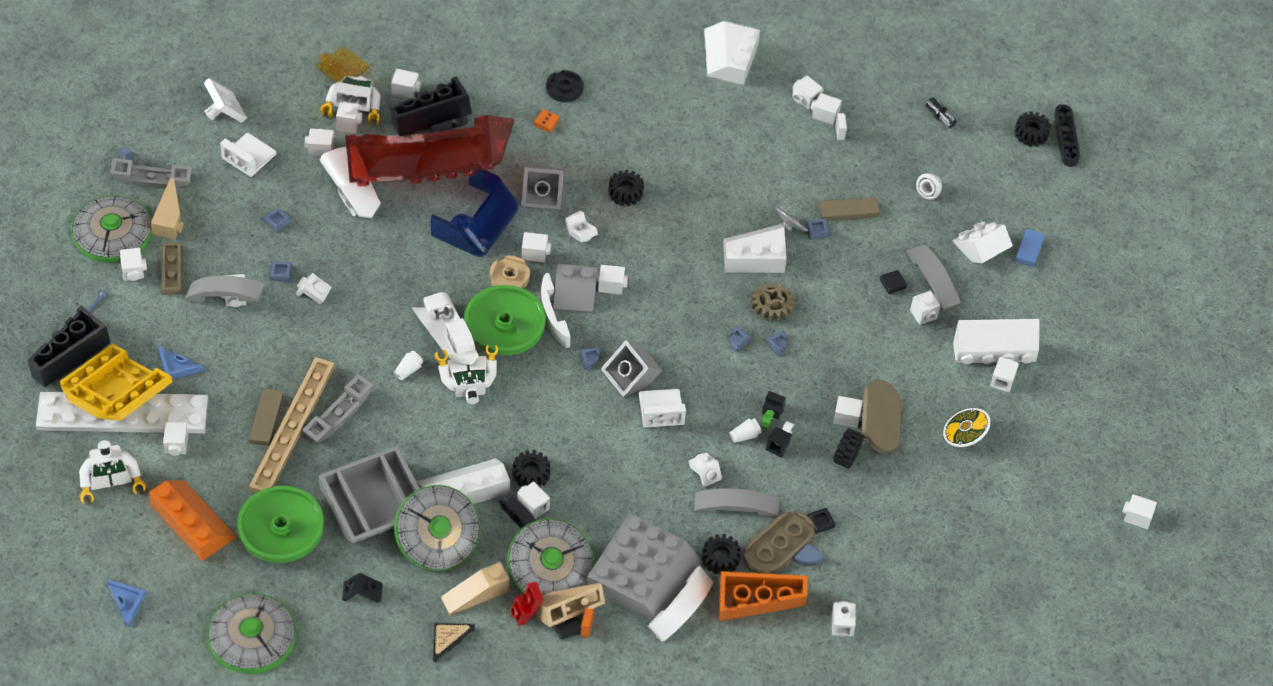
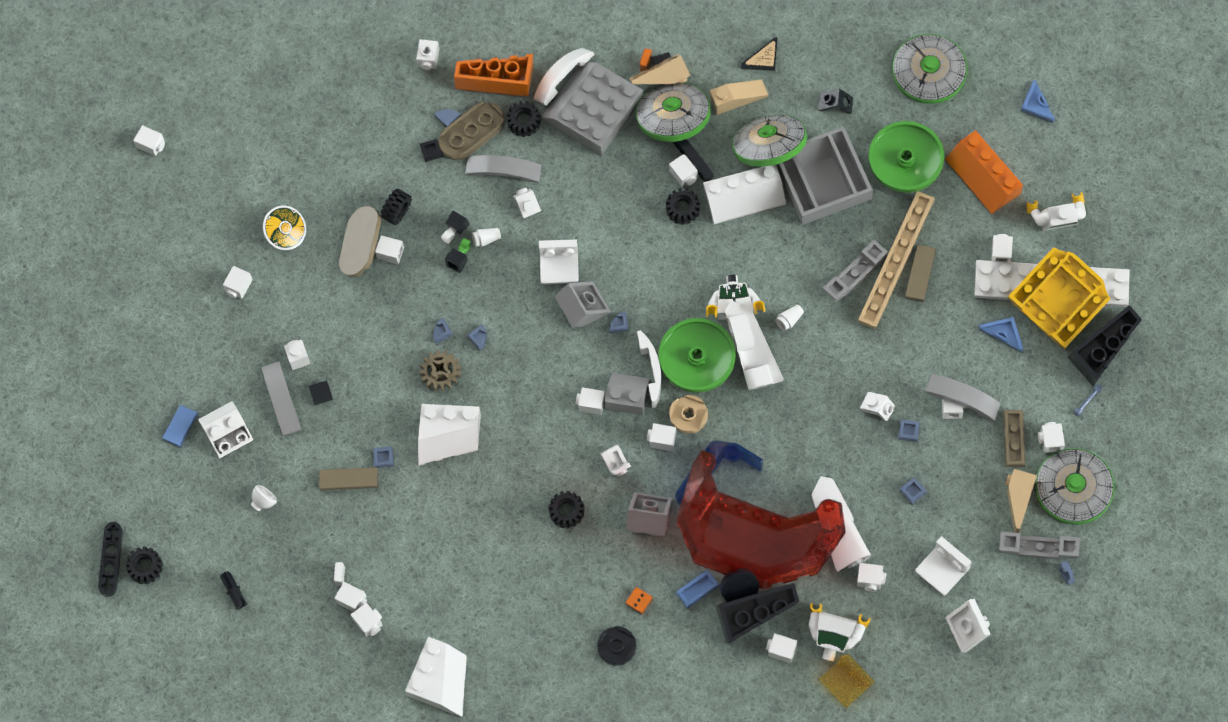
camera: 165 degrees left, 15 degrees up
white brick [336,102,362,133] -> none
red slope [511,581,544,626] -> none
light grey dish [776,207,809,232] -> none
white slope [953,319,1039,364] -> none

